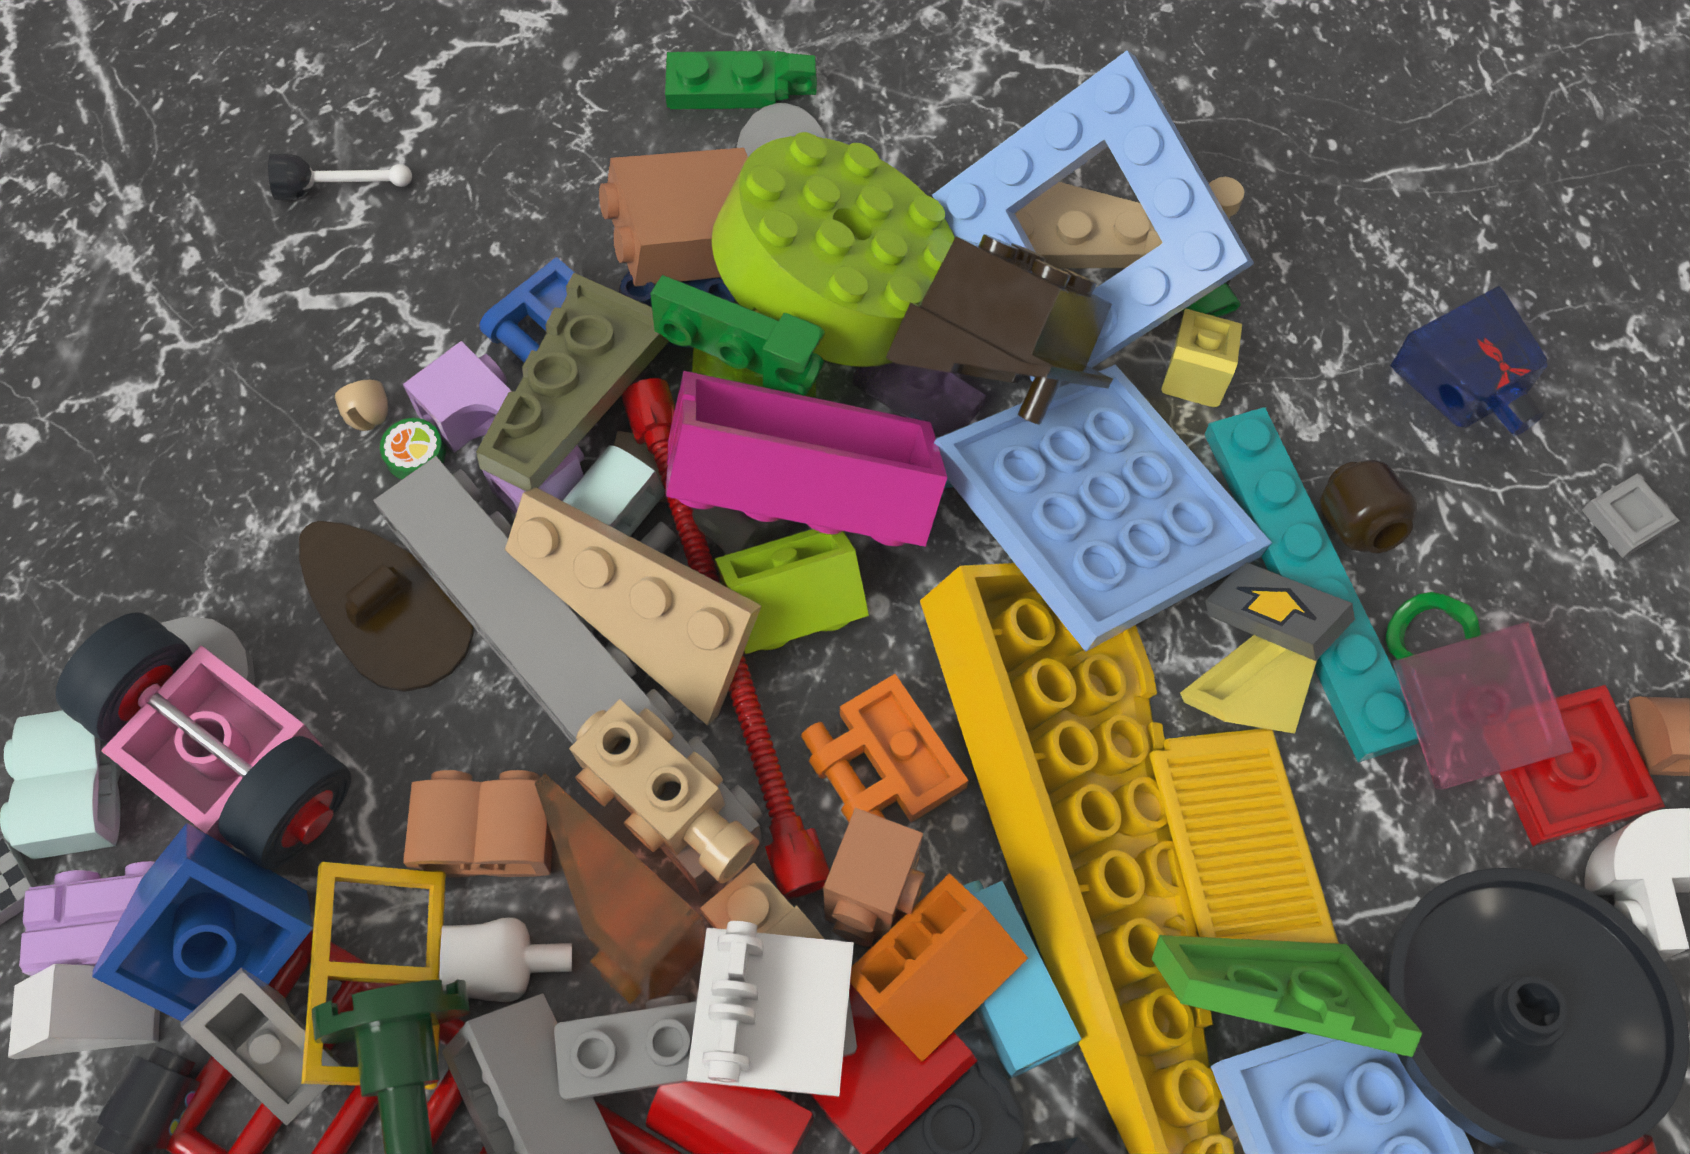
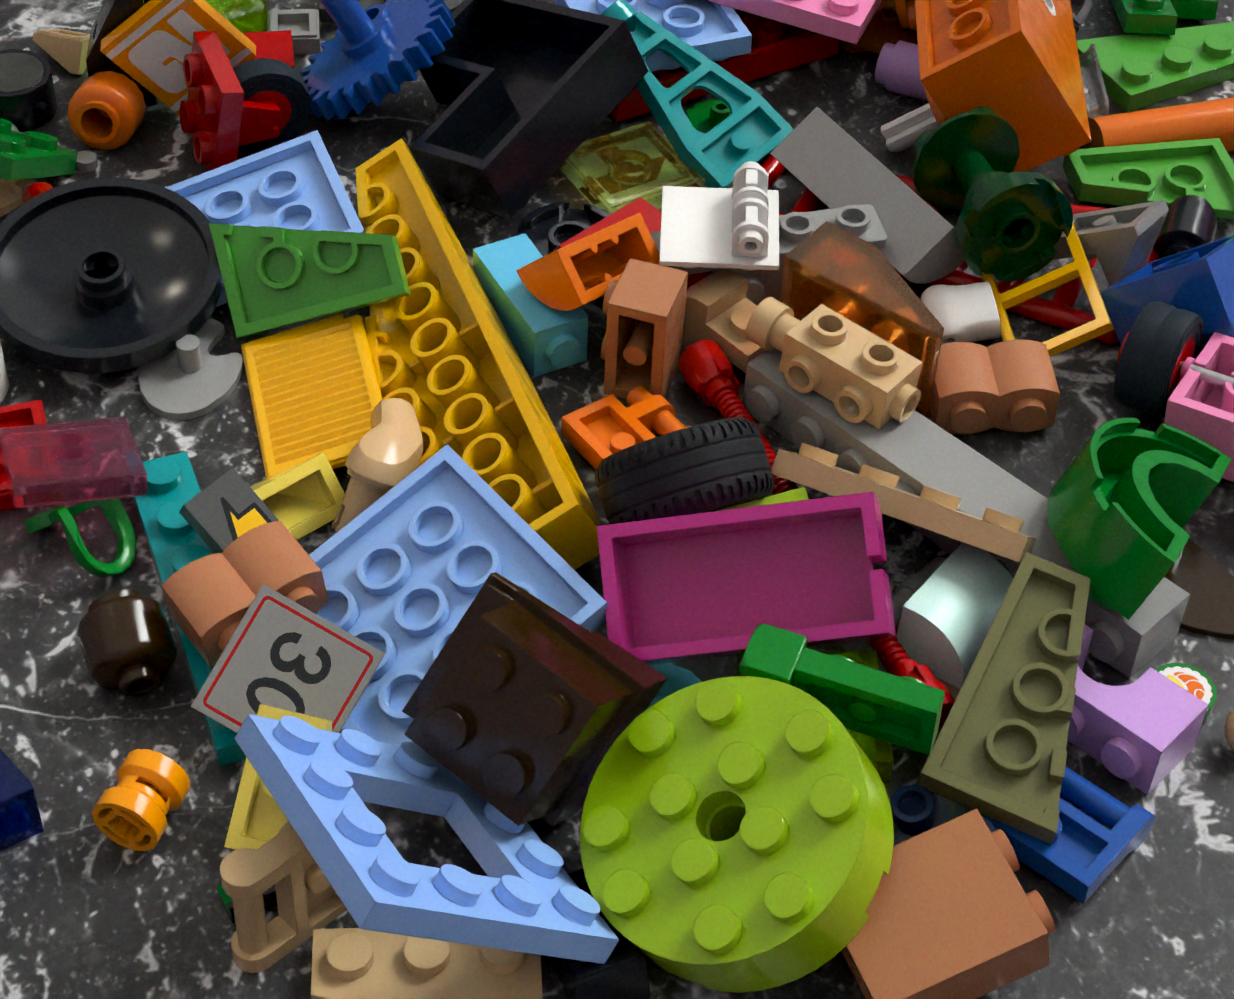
camera: 175 degrees right, 20 degrees down
none -> light orange wheel [92,749,191,851]
none -> light grey piece [138,319,244,421]
none -> nougat brick [161,521,329,667]
none -> light grey piece [190,584,385,733]
none -> tan arm [331,398,423,532]
none -> black tyre [595,417,775,525]
none -> green brick [1047,417,1232,620]

